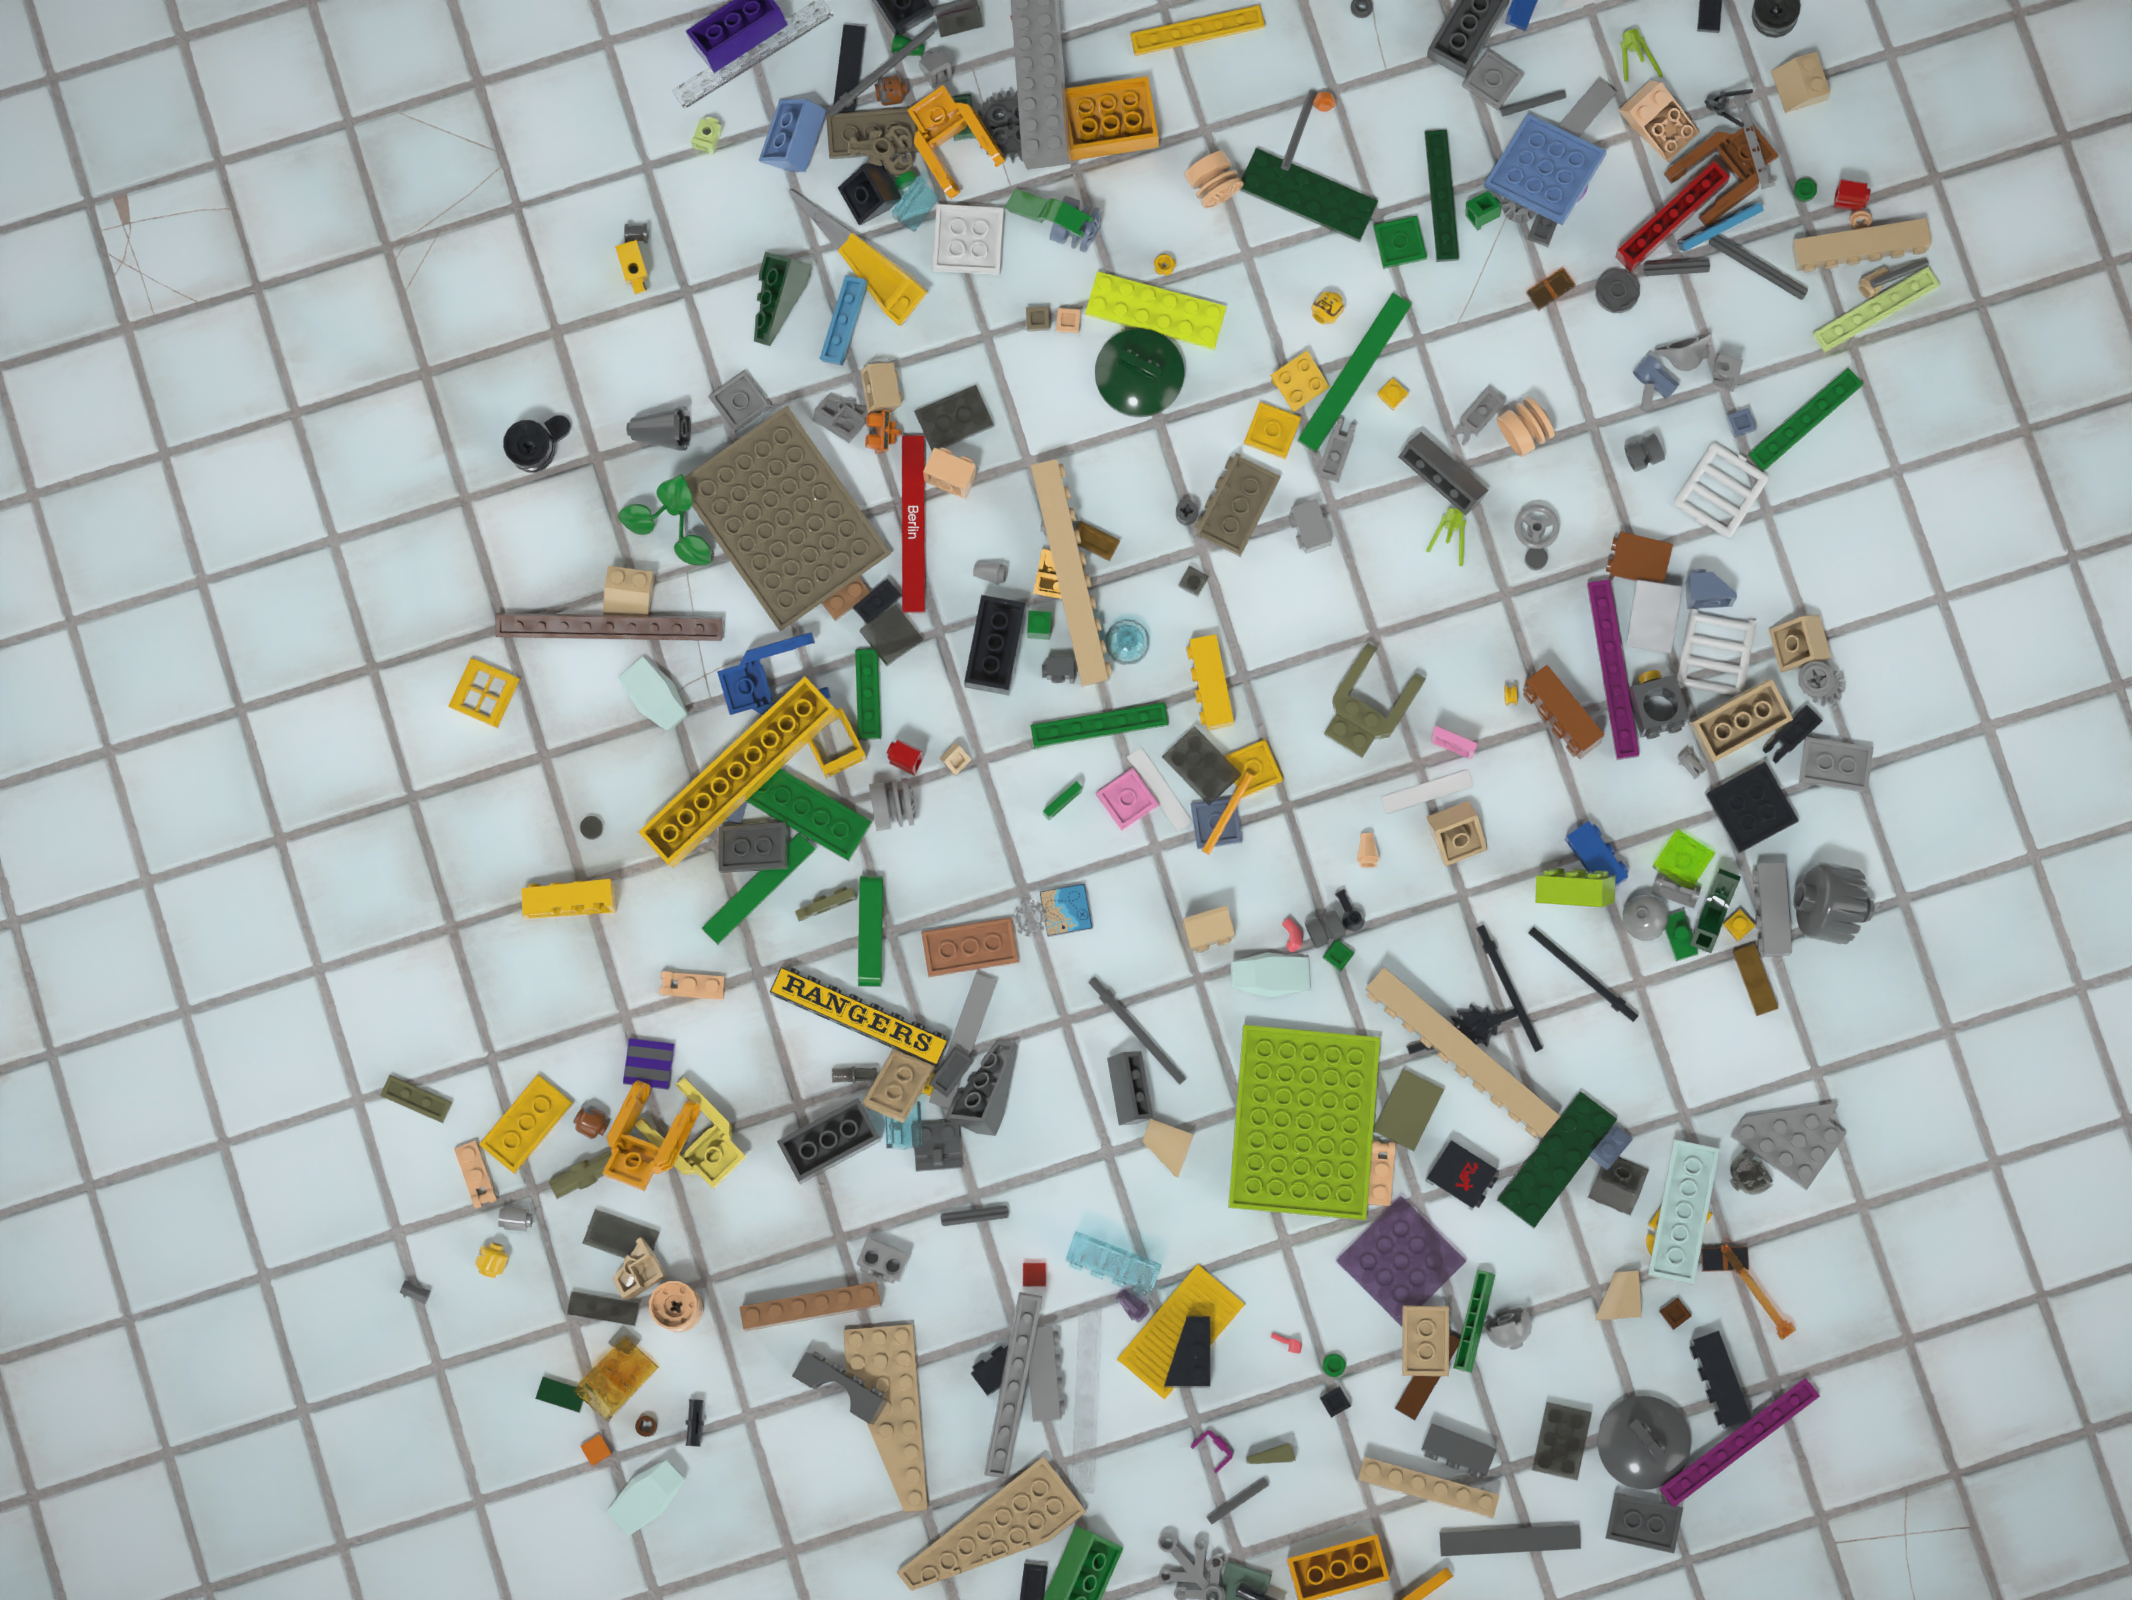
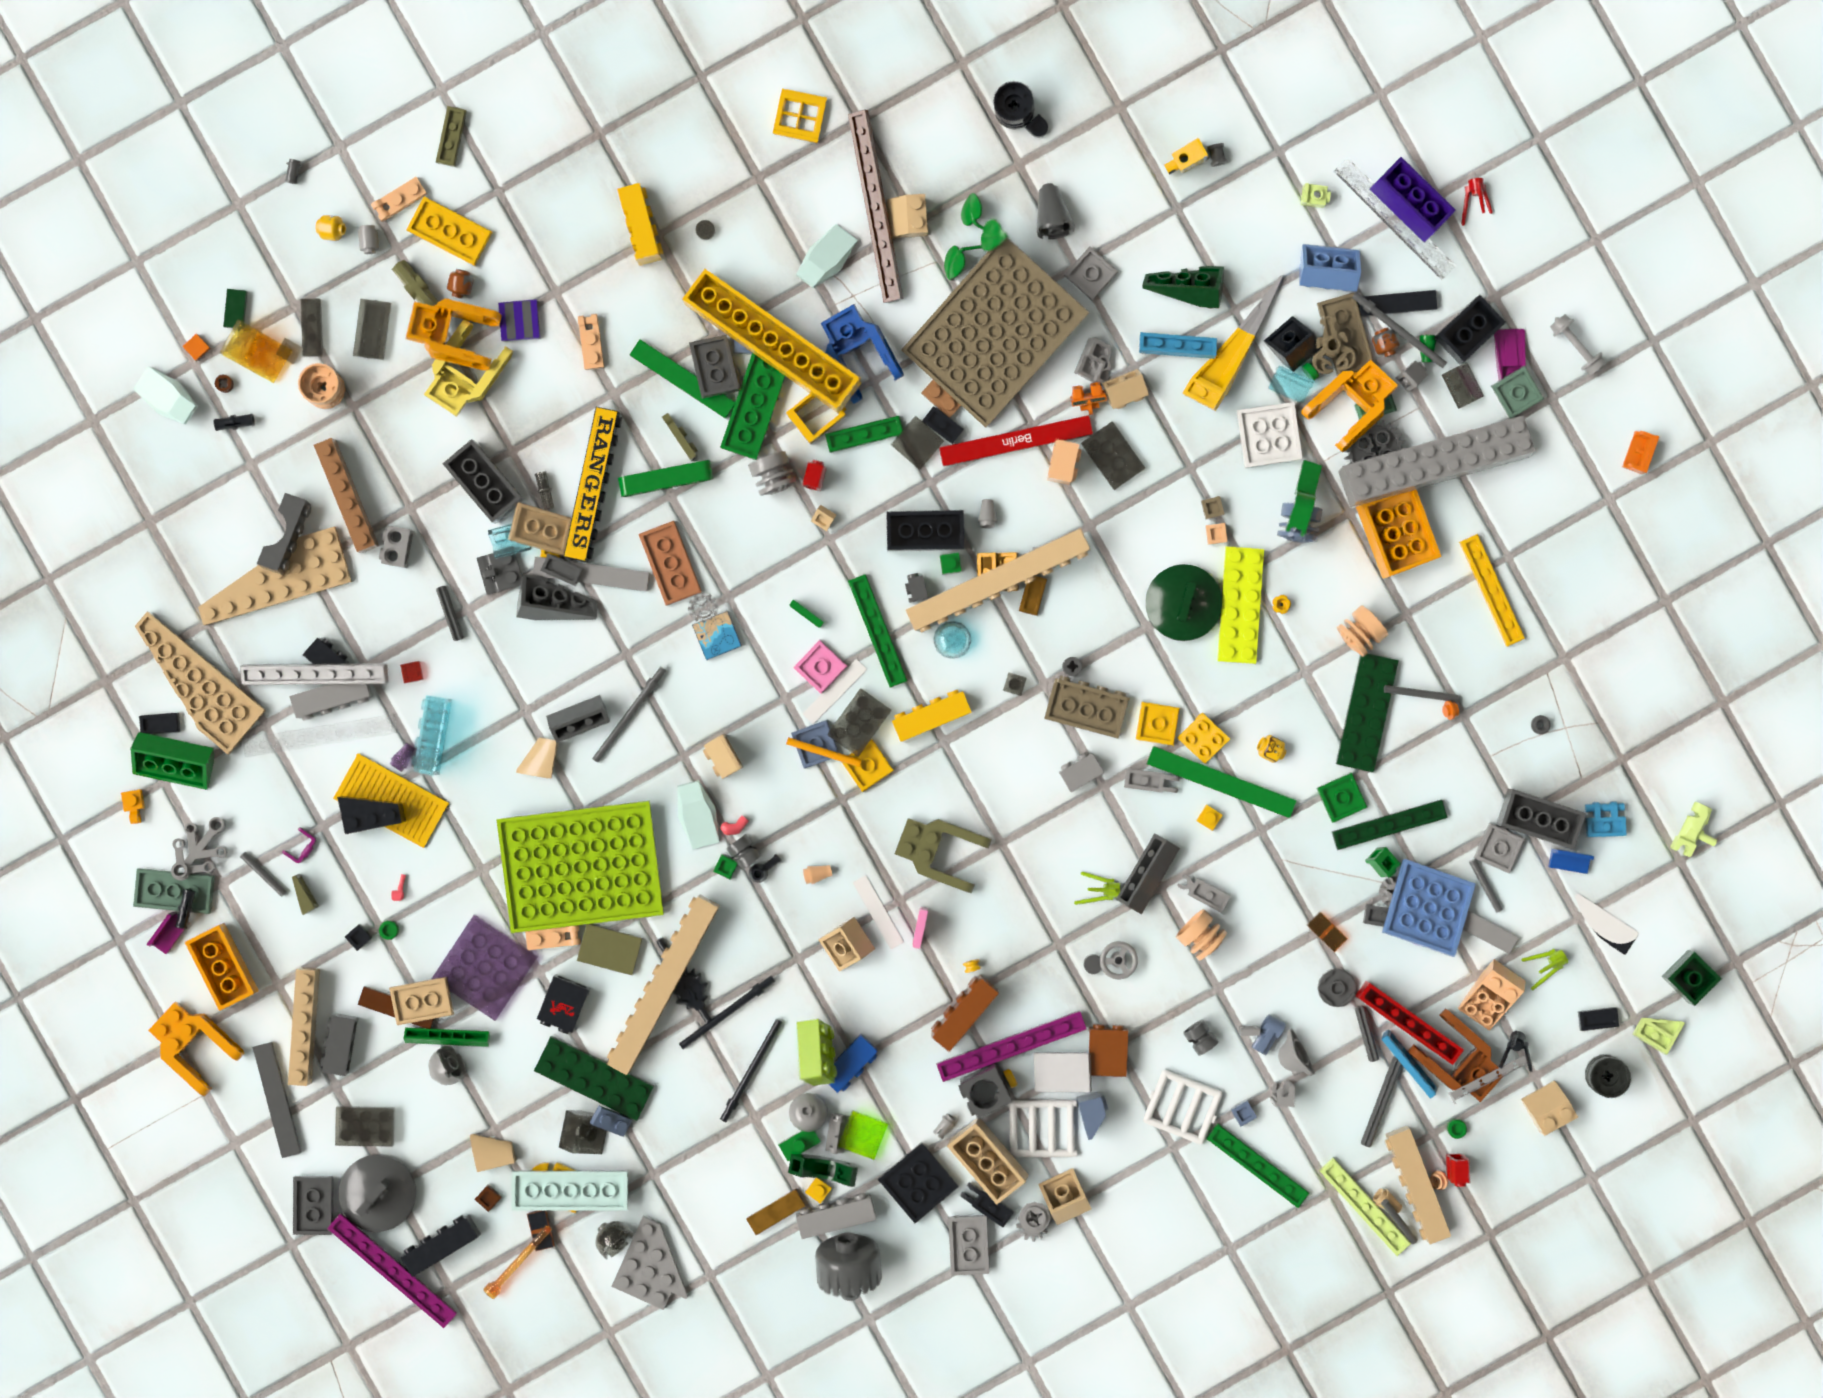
camera: 70 degrees right, 10 degrees up
tan slope [613,1237,667,1300] -> none

